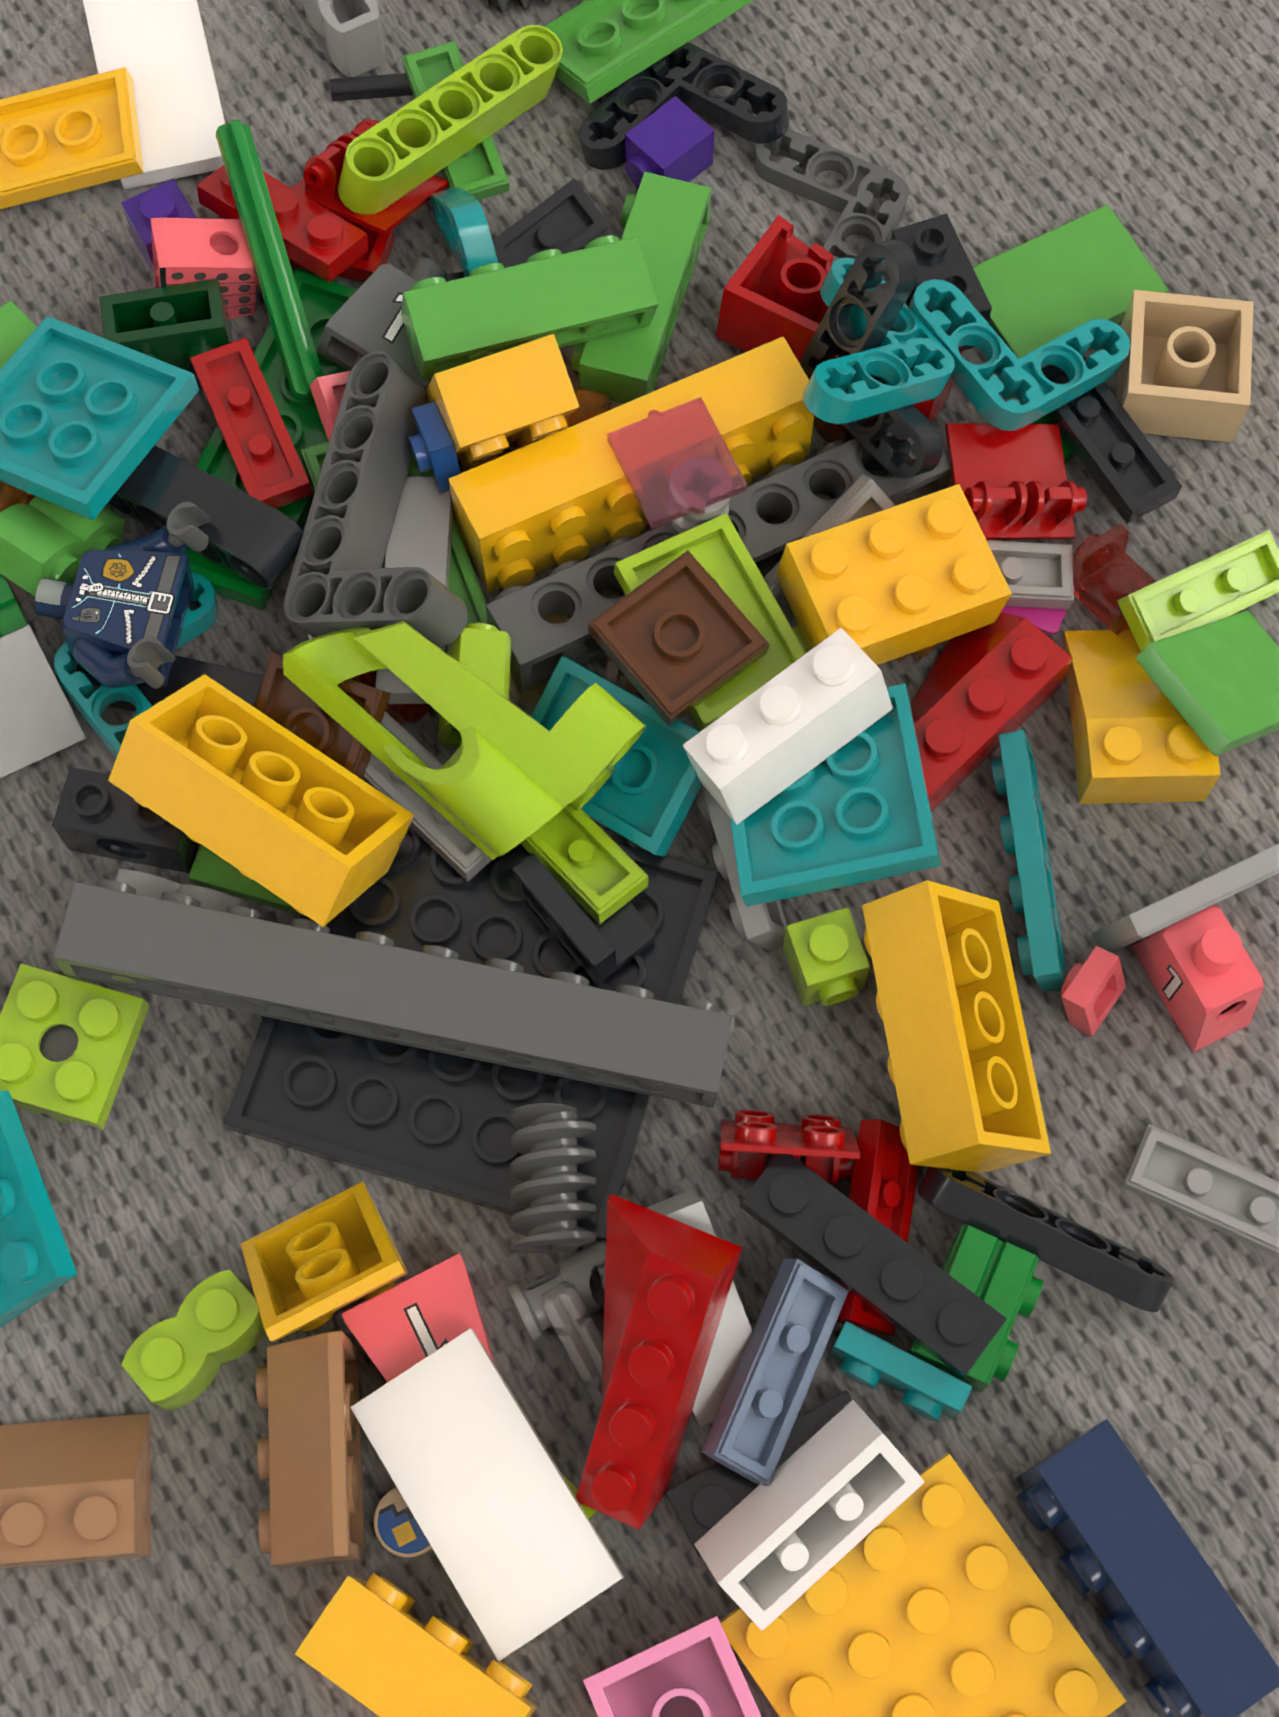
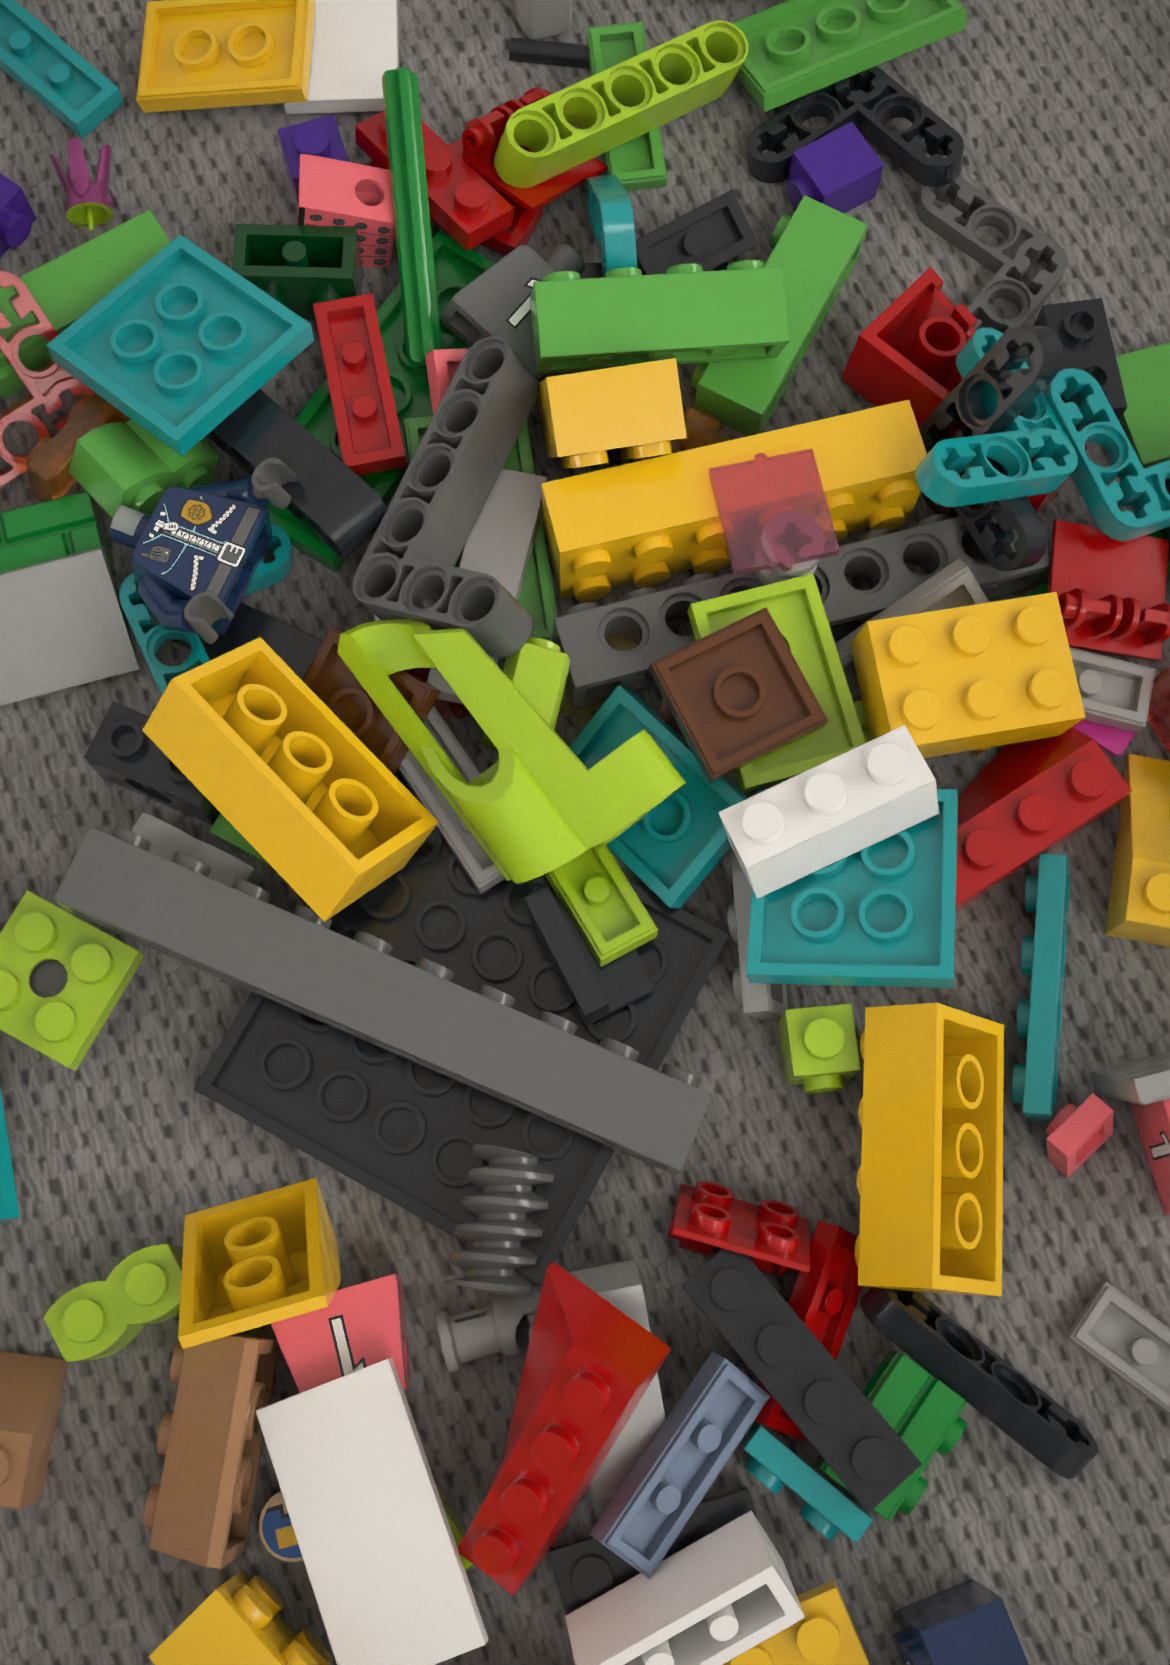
camera: 10 degrees right, 5 degrees up
blue plate [408,401,461,493] -> none
light grey axle [541,1282,603,1409] -> none

